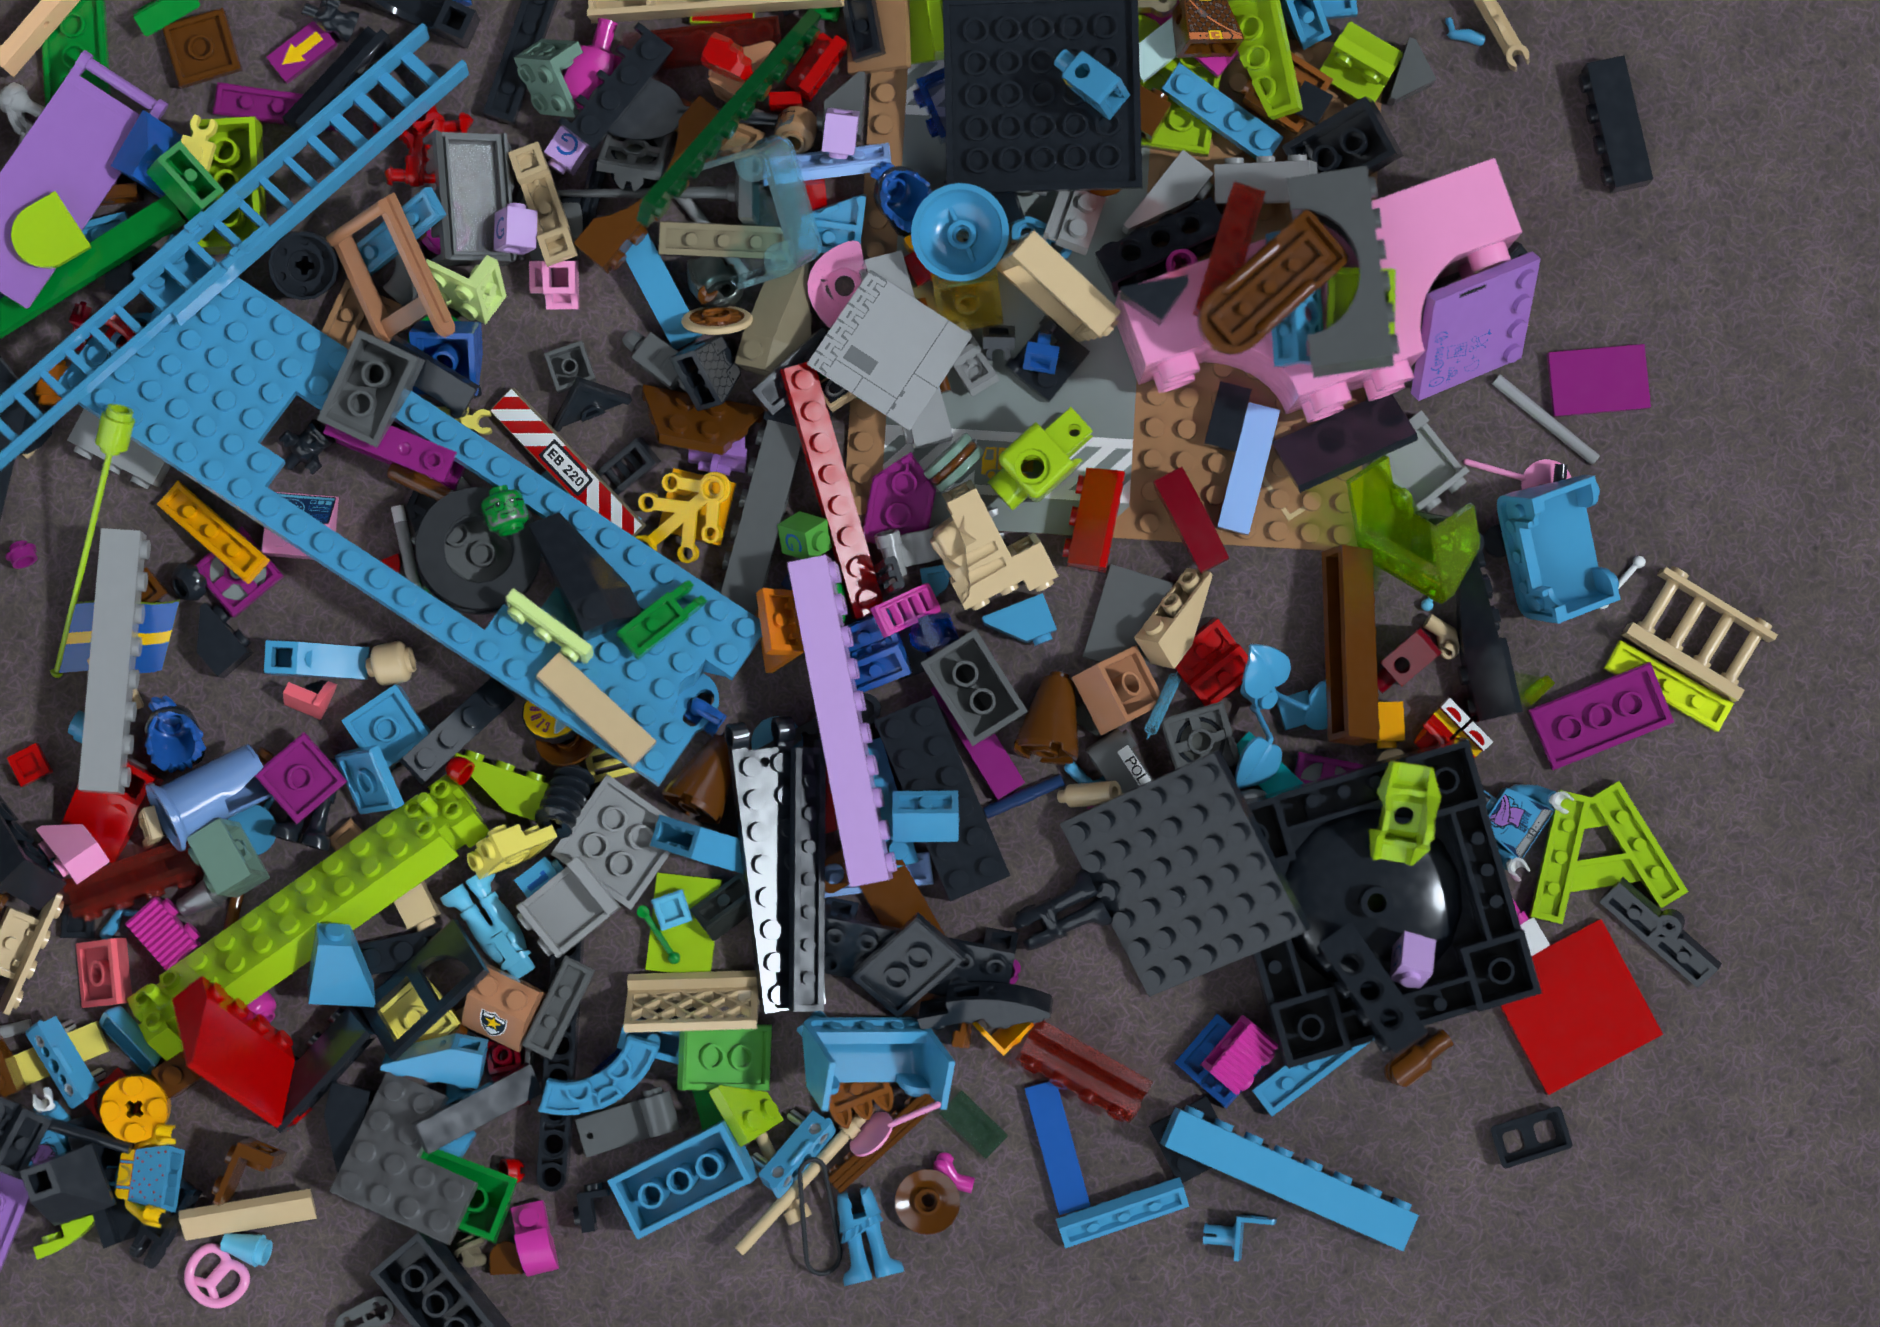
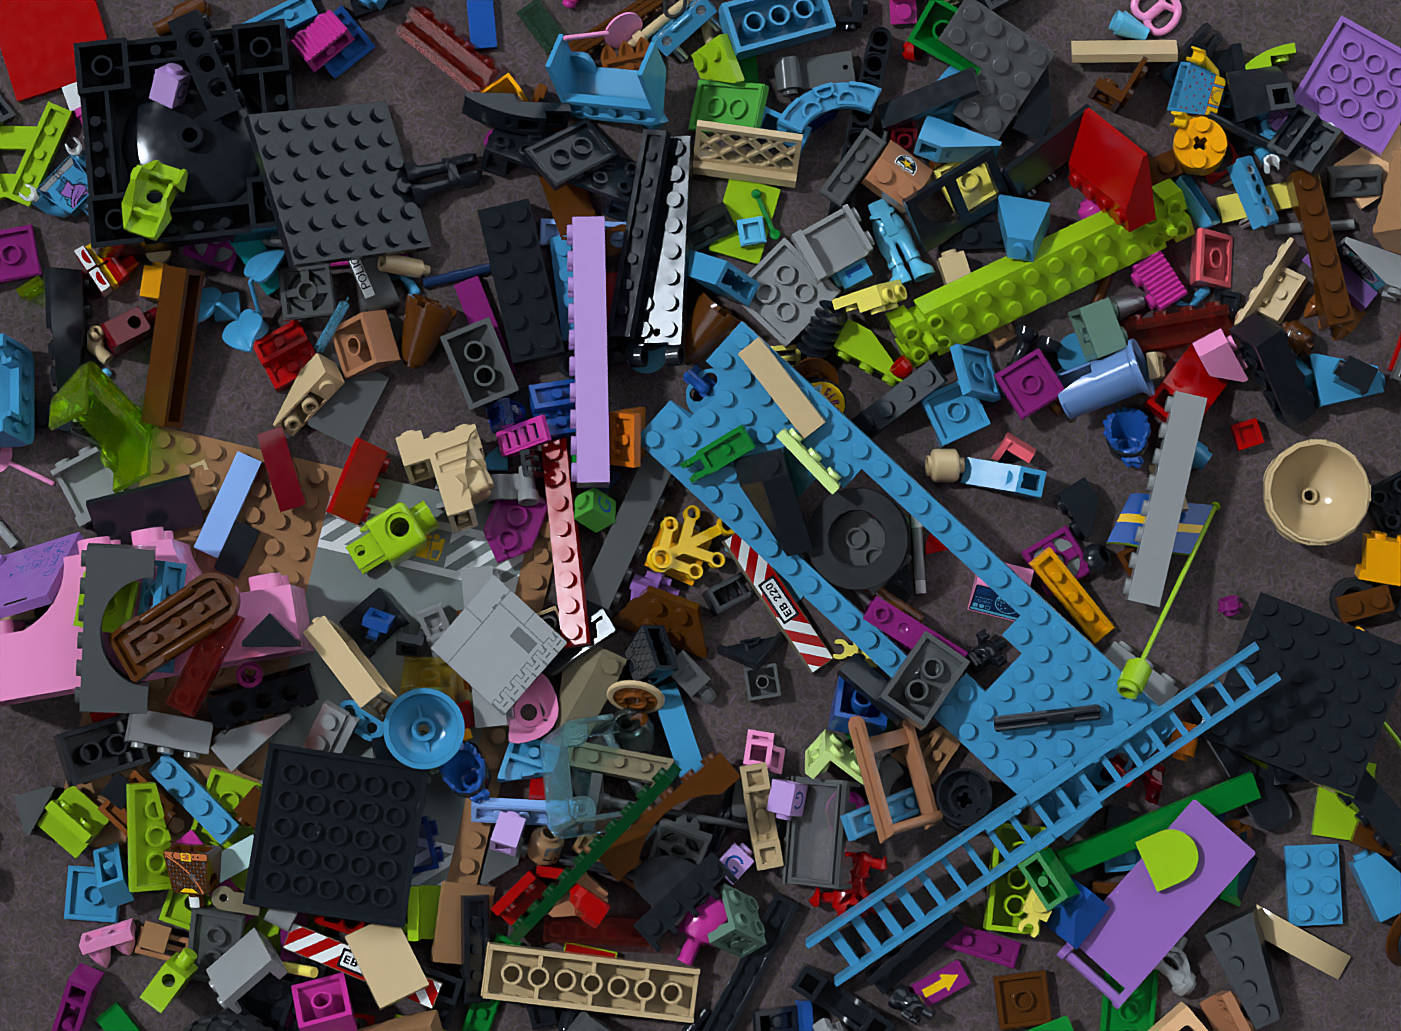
camera: 170 degrees left, 0 degrees up
green head [481,485,529,536] -> none
dark azure panel [892,791,959,842] -> none
sand green head [923,433,984,492] -> none
dark azure slope [982,593,1057,646] -> none
dark azure torso [1054,49,1130,120] -> none
none -> black axle [994,704,1101,732]

